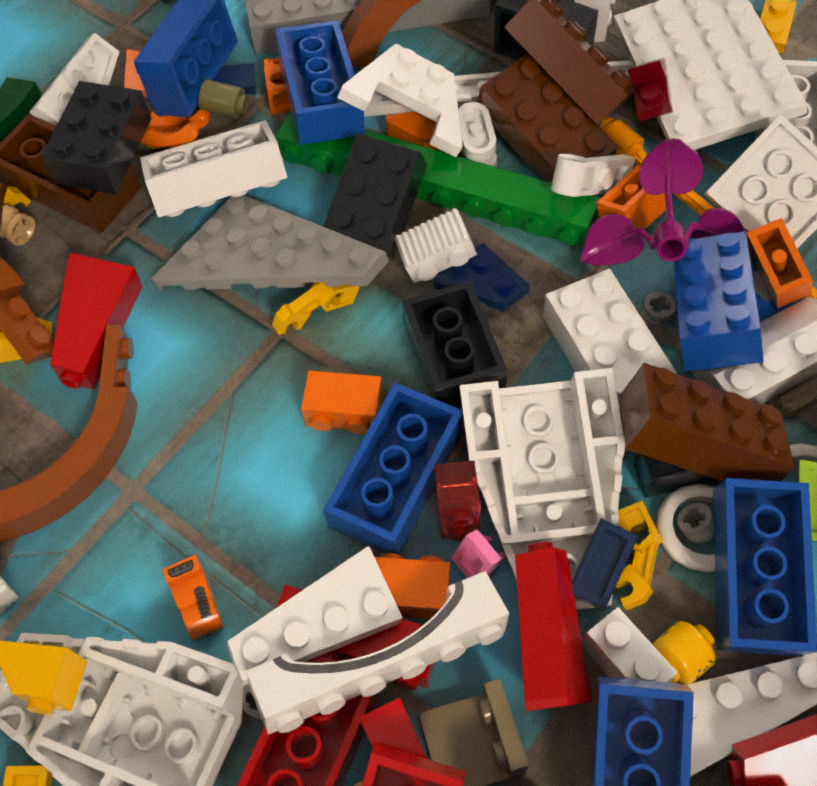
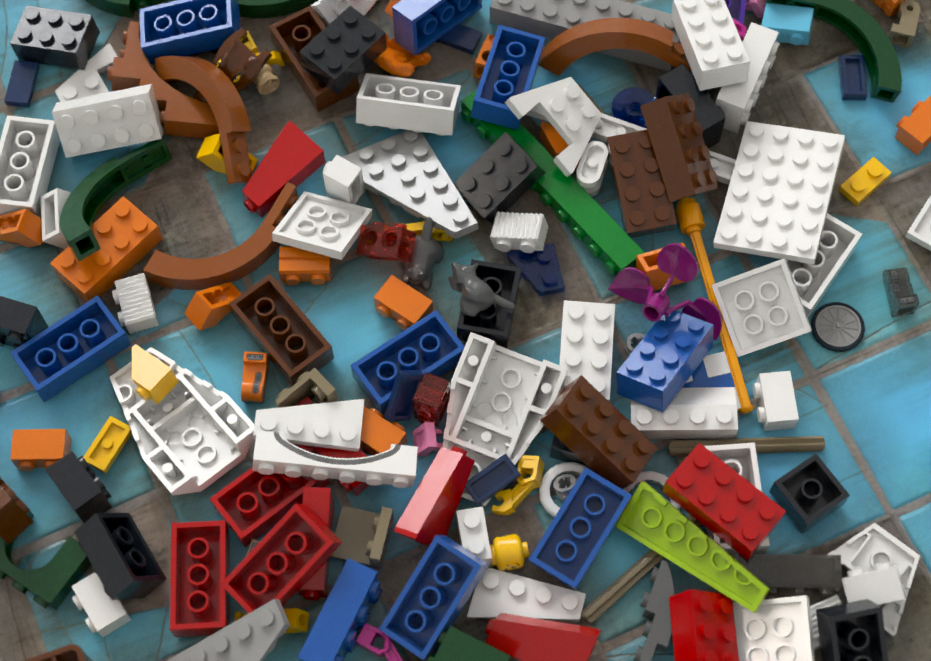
camera: 25 degrees right, 5 degrees up
olive brick [198,79,249,119] -> none
white plate [551,154,635,197] -> none
dark red slope [627,57,673,121] -> none
orange brick [747,218,813,309] -> none
none -> orange arch [184,282,242,331]
none -> reddish brown brick [229,274,334,386]
none -> white plate [272,191,372,260]
none -> dark tan bracket [275,368,338,408]
none -> orange brick [279,246,332,285]
none -> white piece [322,155,365,205]
none -> clear red brick [356,221,416,262]
none -> dark blue tile [384,370,424,420]
none -> dark grey animal [401,217,444,290]
none -> dark grey animal [448,262,515,317]
none -> clear blue dish [611,87,657,128]

